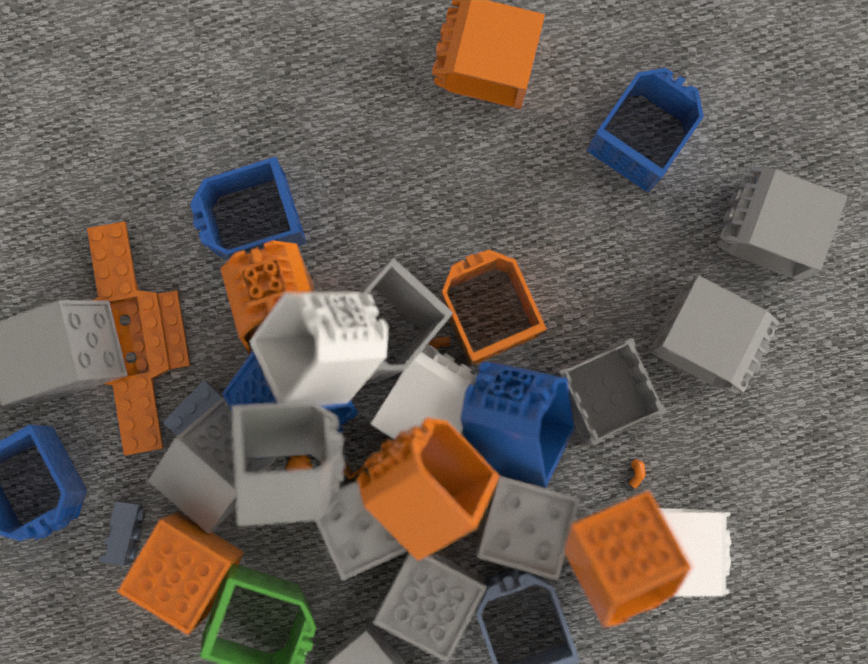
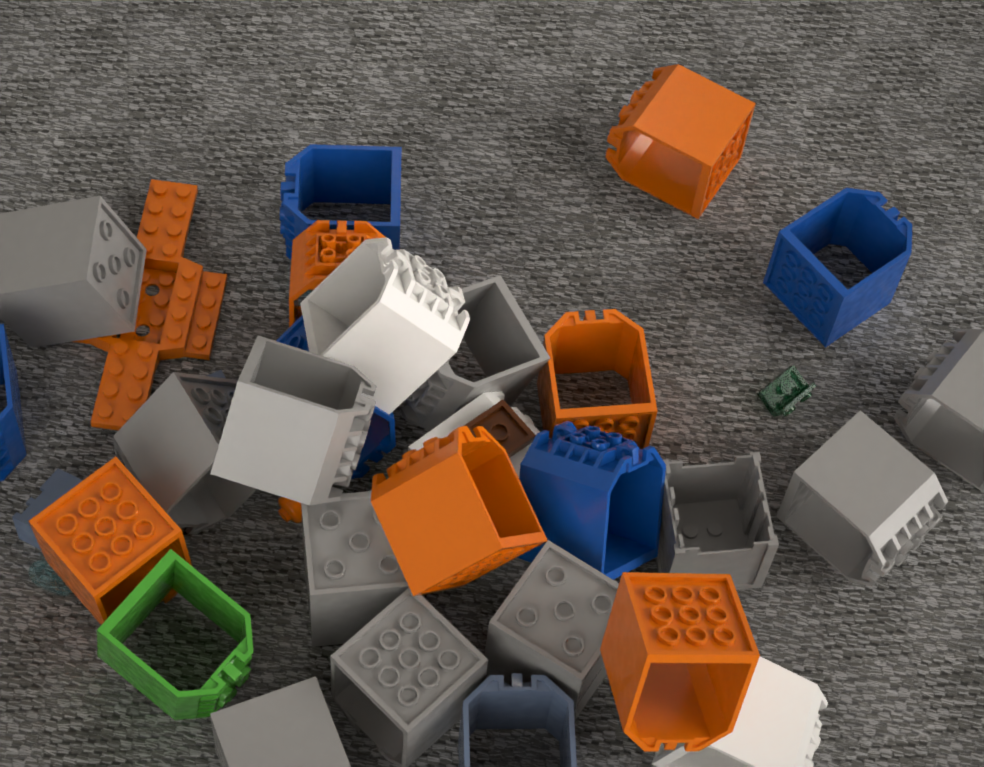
camera: 15 degrees right, 25 degrees down
none -> reddish brown plate [464,400,536,458]
none -> clear green bracket [757,365,817,417]

